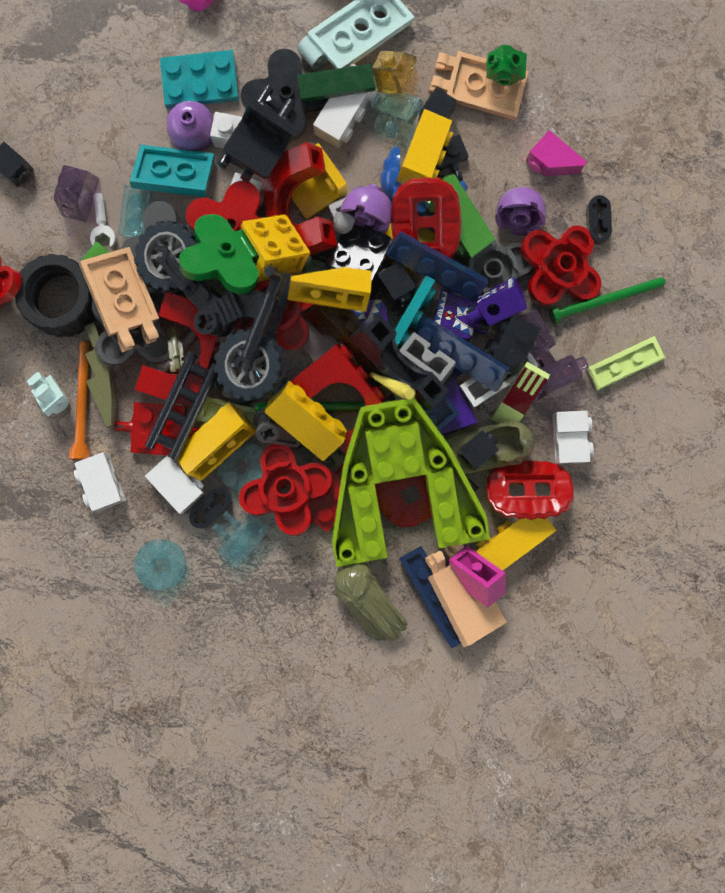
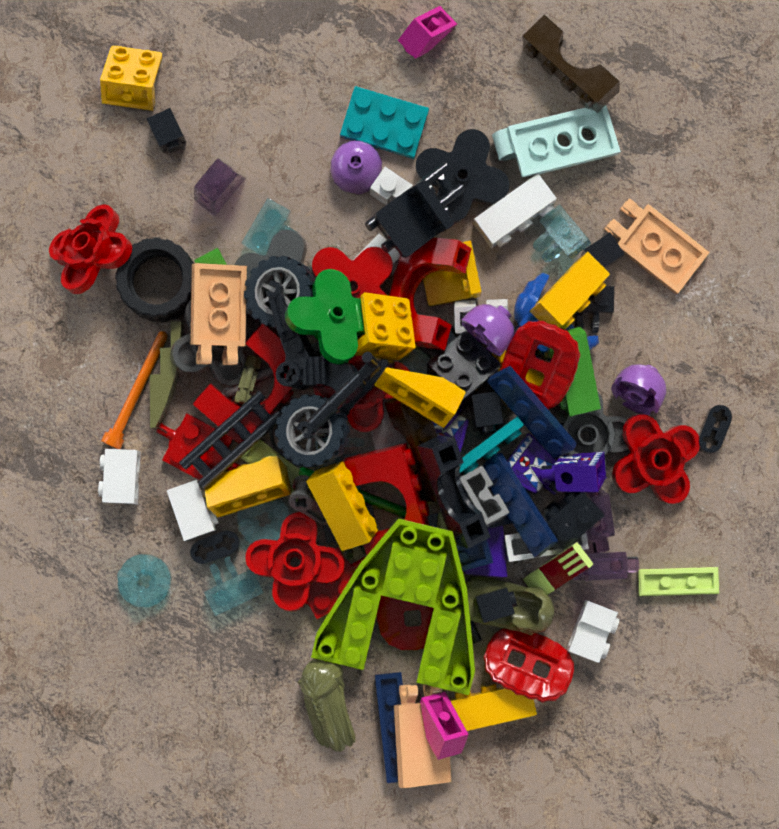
camera: 25 degrees right, 0 degrees up
light aqua hips [27,372,69,416] -> none
white piece [90,193,117,250] -> none
teal plate [130,144,215,197] -> none
dark green tile [297,63,376,102] -> none
light grey hinge [333,212,355,234] -> none
light yellow animal [369,372,415,399] -> none
clear yellow slope [372,51,417,94] -> none
green brick [486,45,527,86] -> none
dark pink slope [526,130,587,176] -> none
green bar [549,277,666,325] -> none

